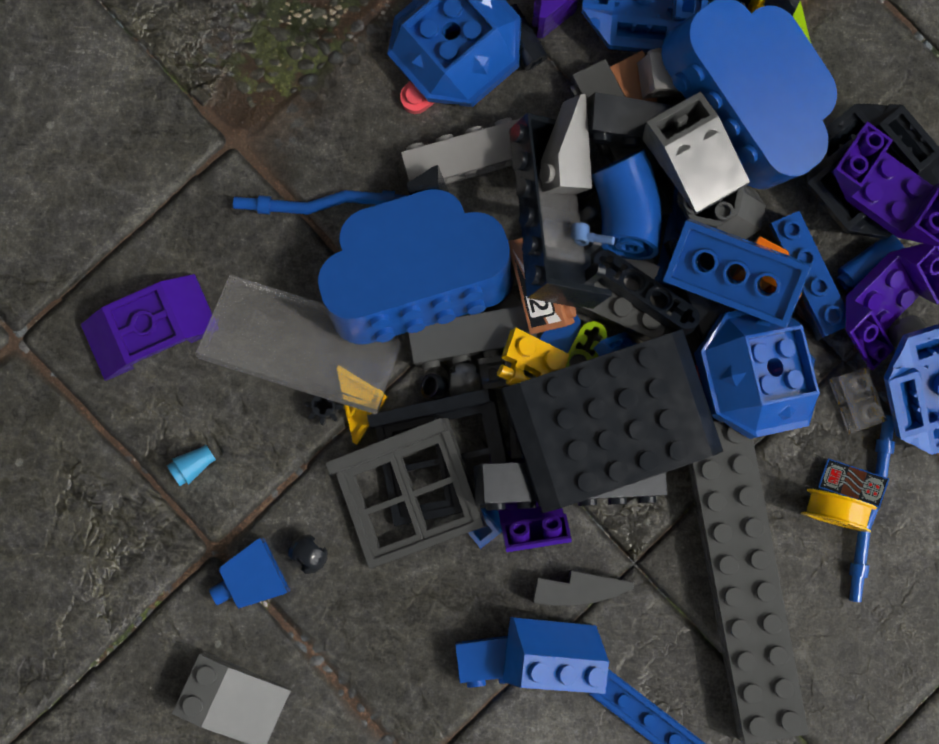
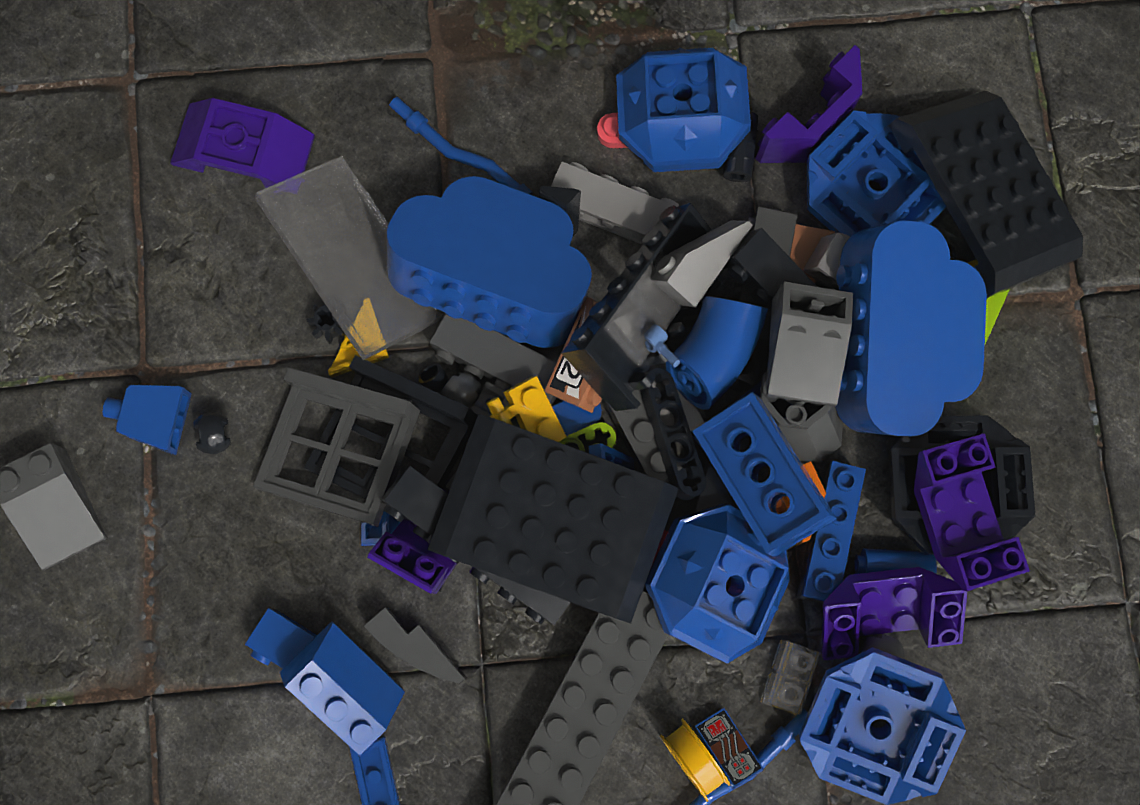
camera: 35 degrees right, 5 degrees down
dark azure cone [167,444,216,486] -> none

